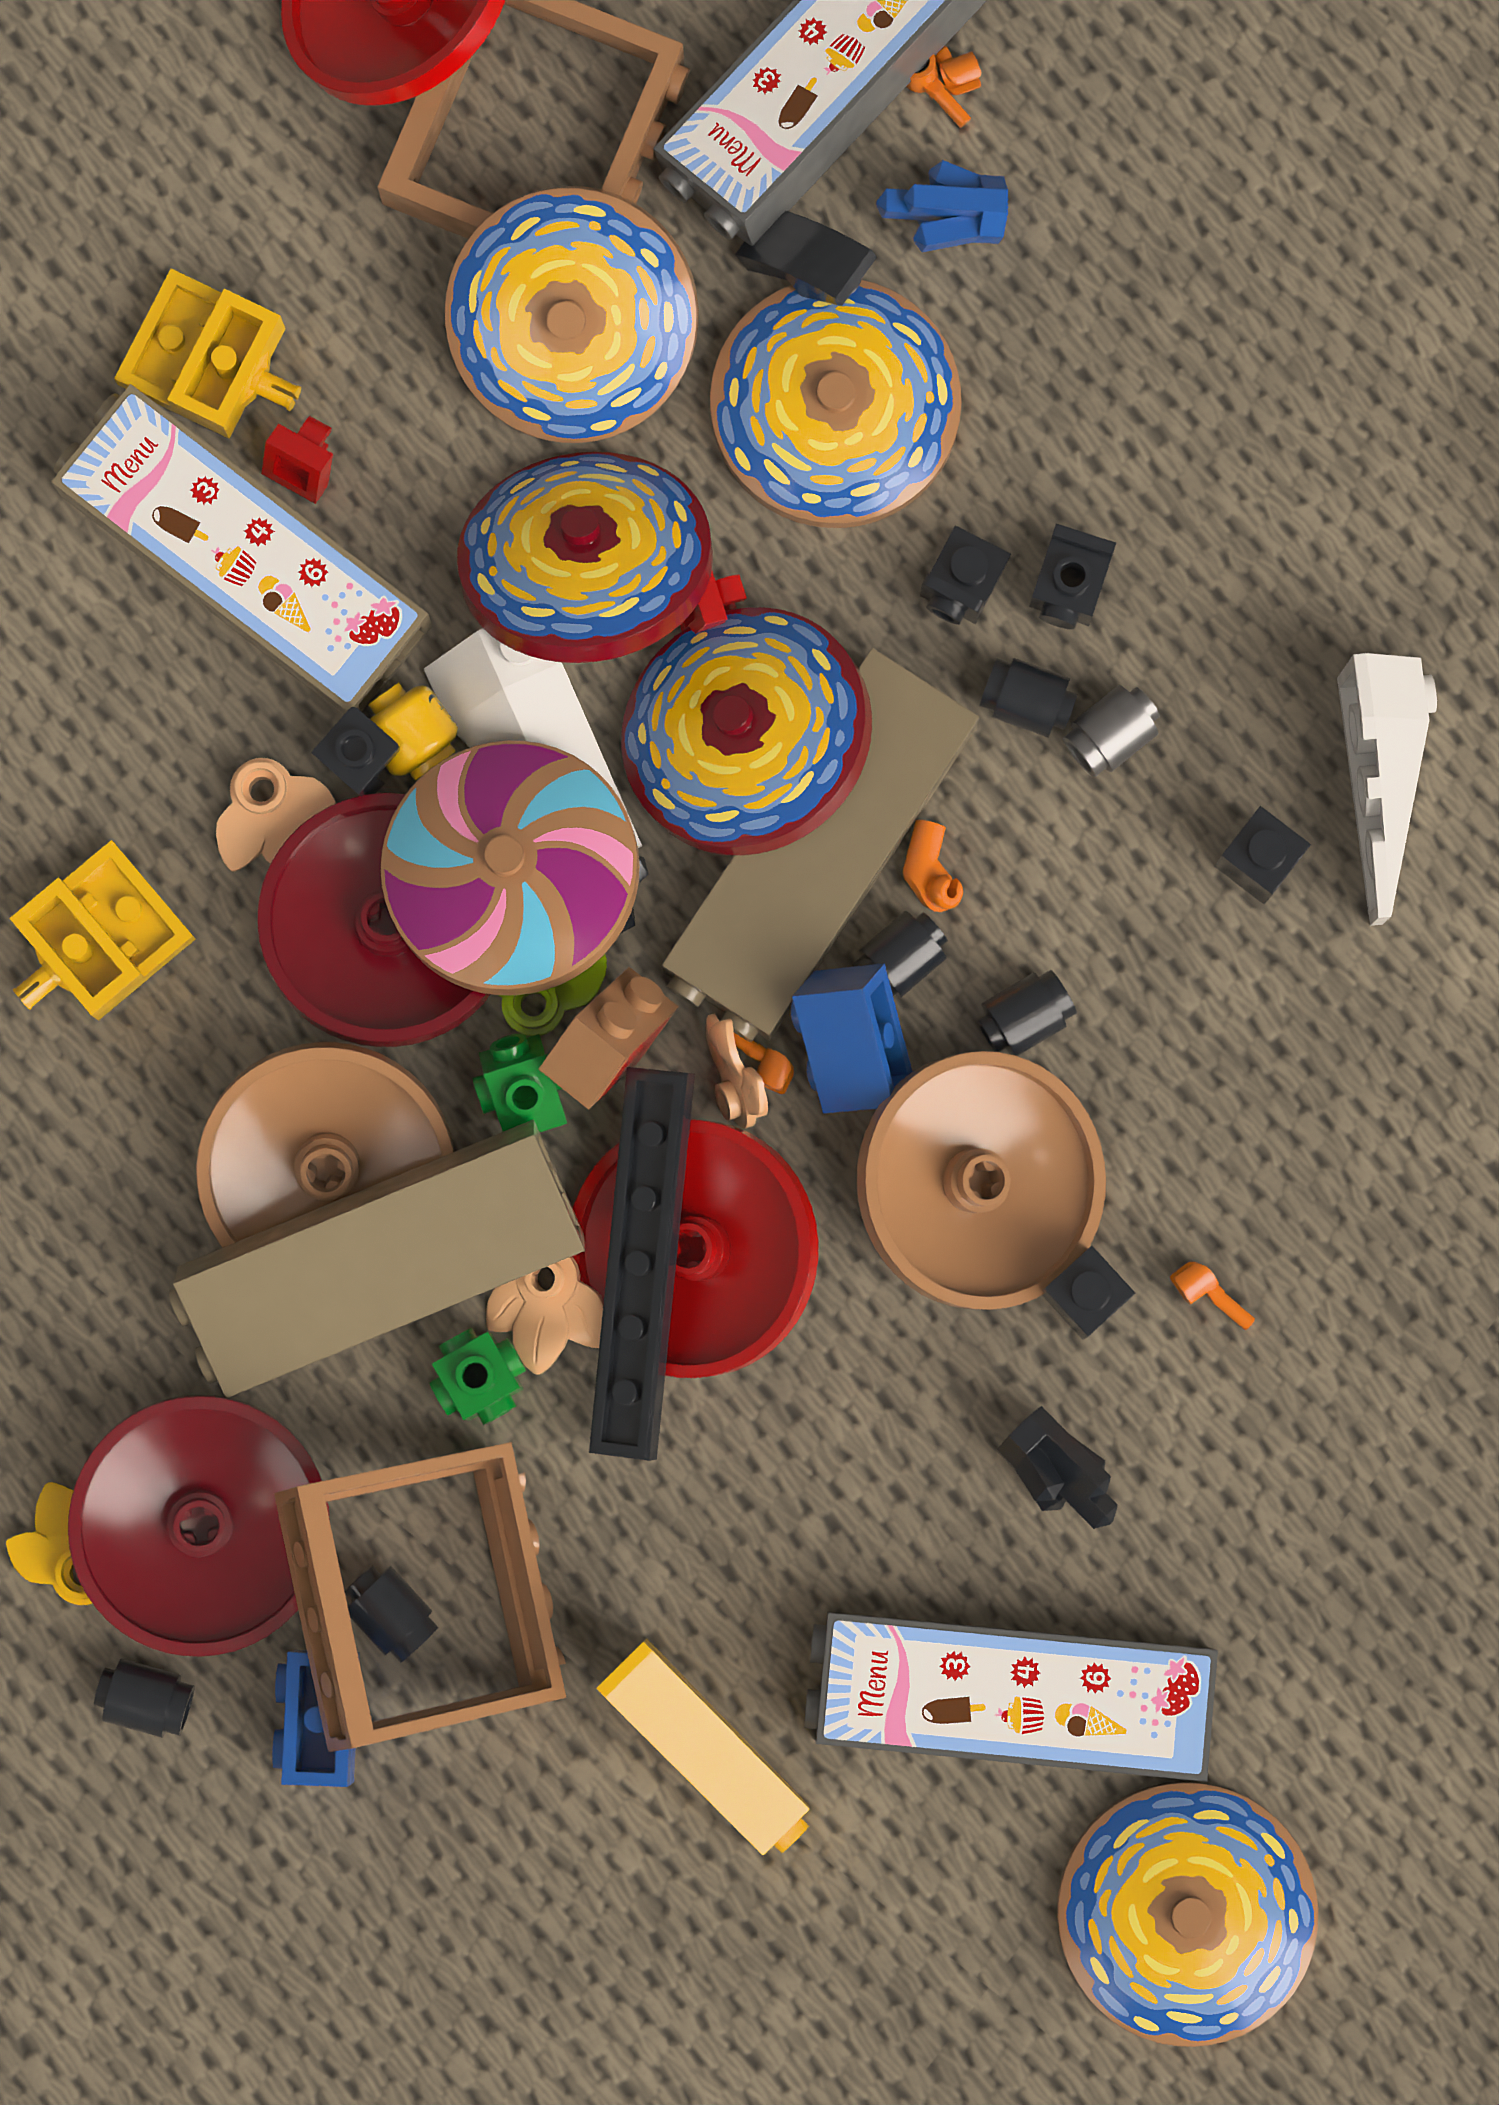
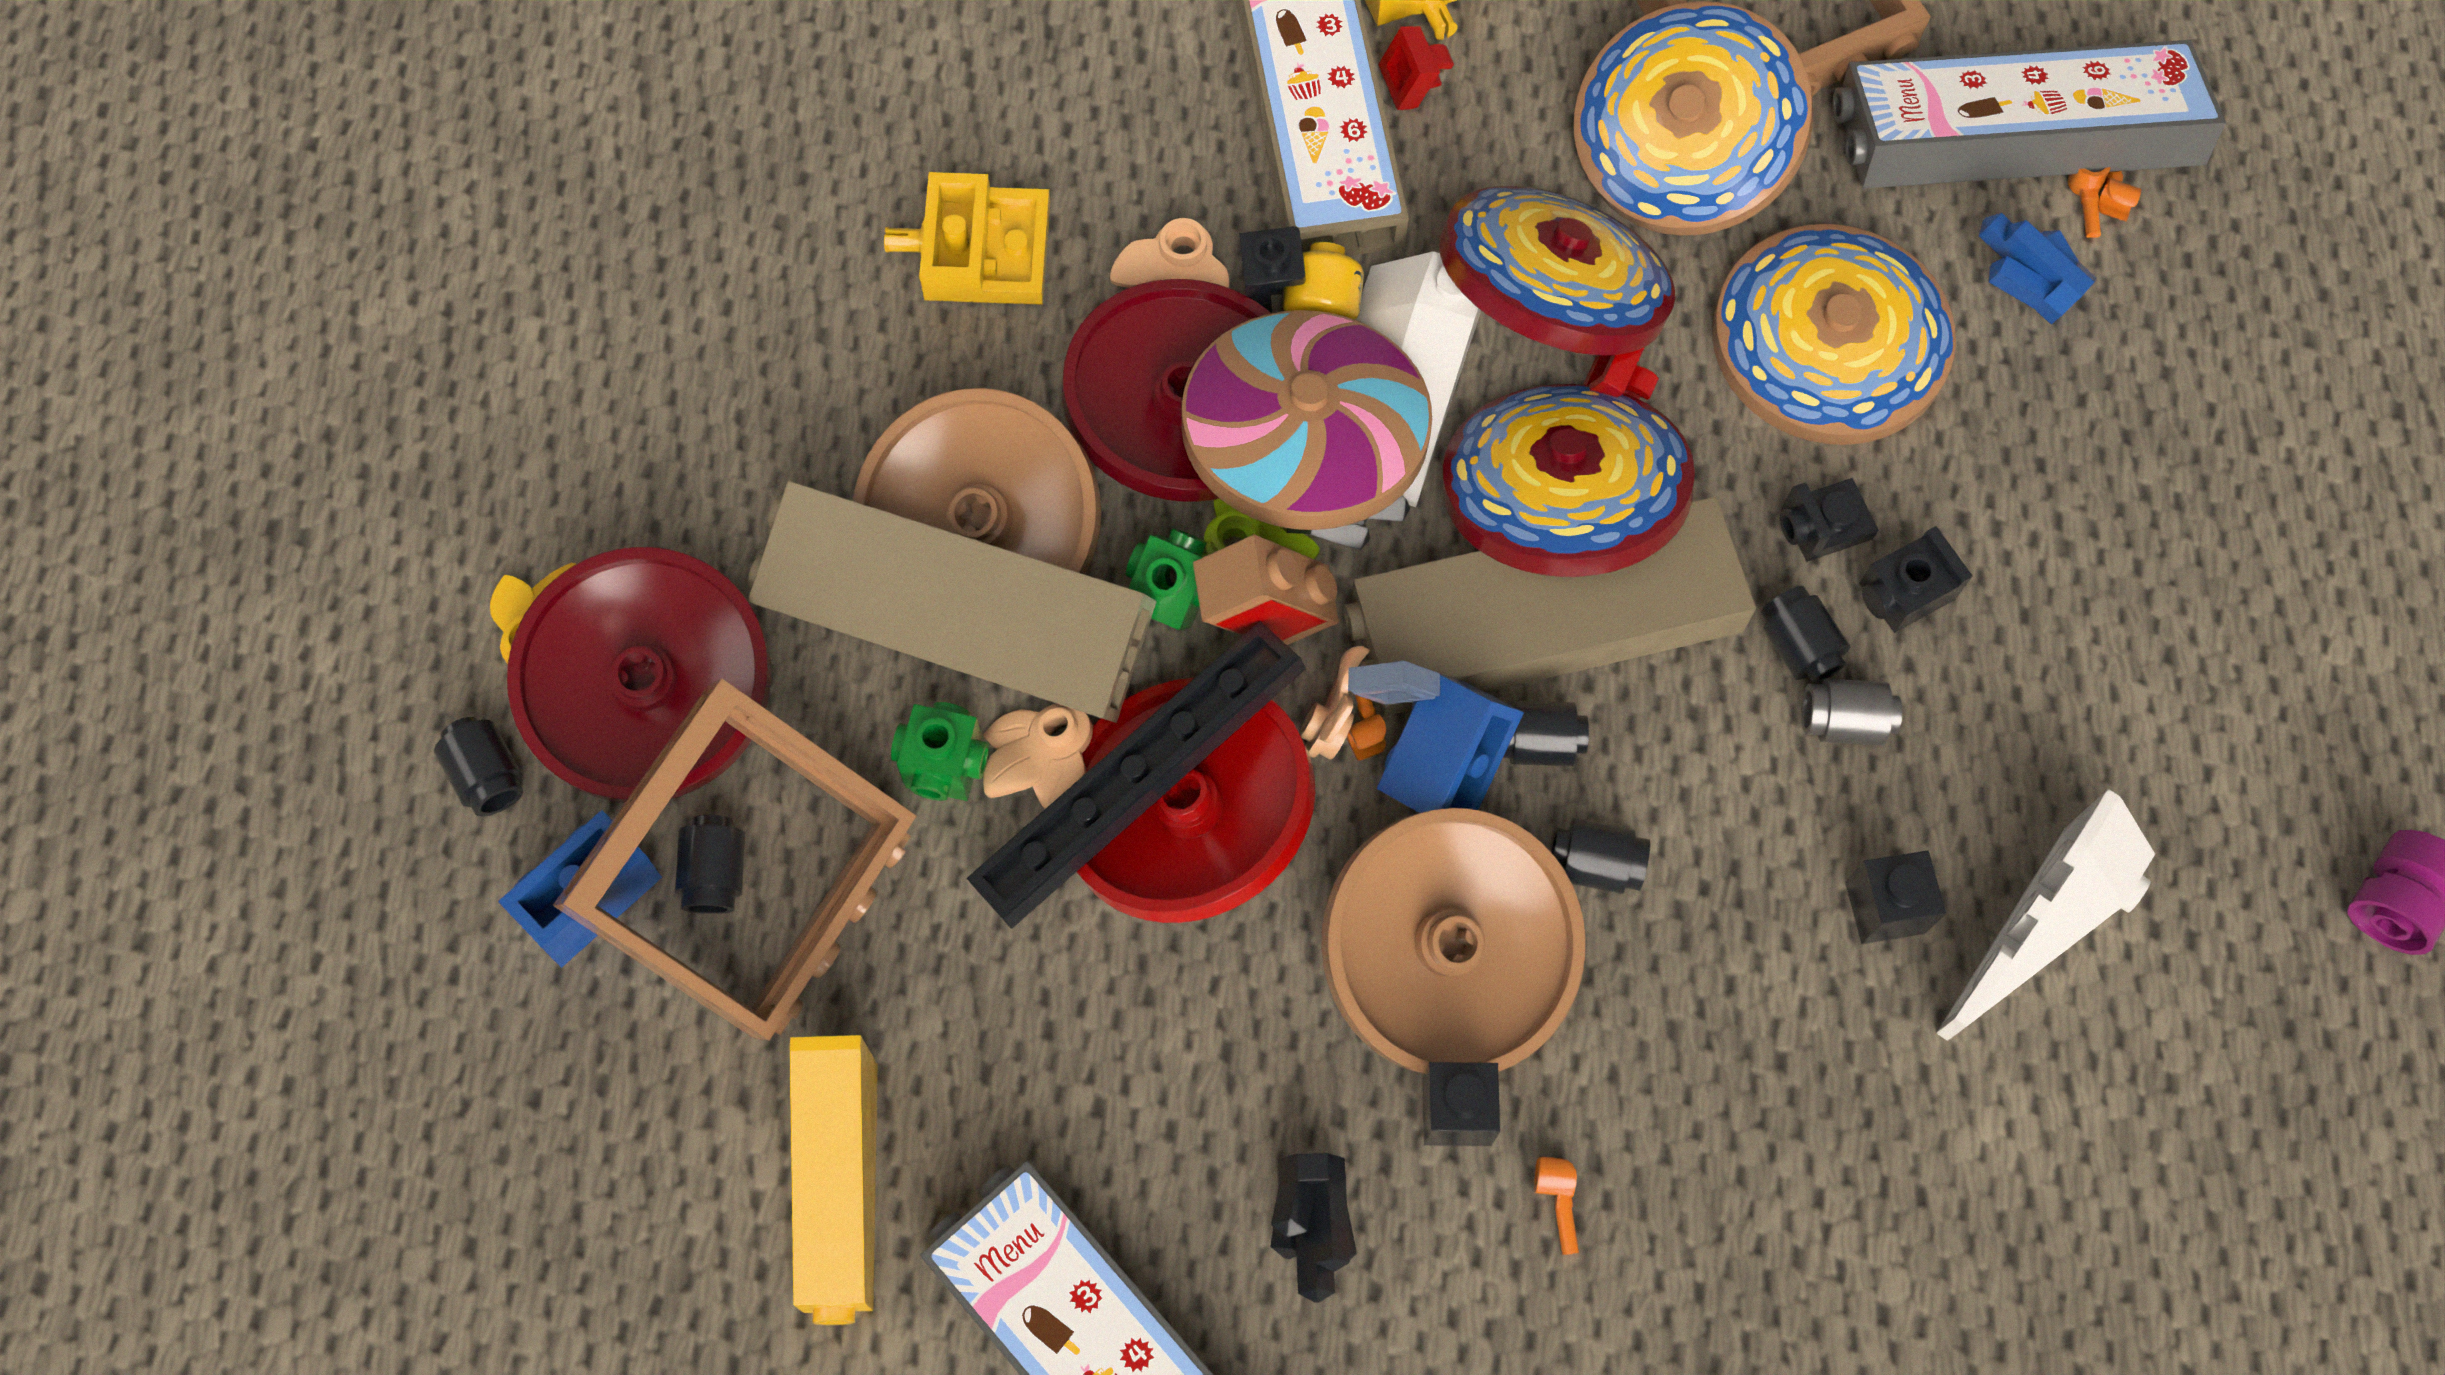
camera: 40 degrees right, 15 degrees down
black slope [735,211,877,306] -> none
orange arm [903,820,963,912] -> none
none -> sand blue tile [1348,661,1440,705]

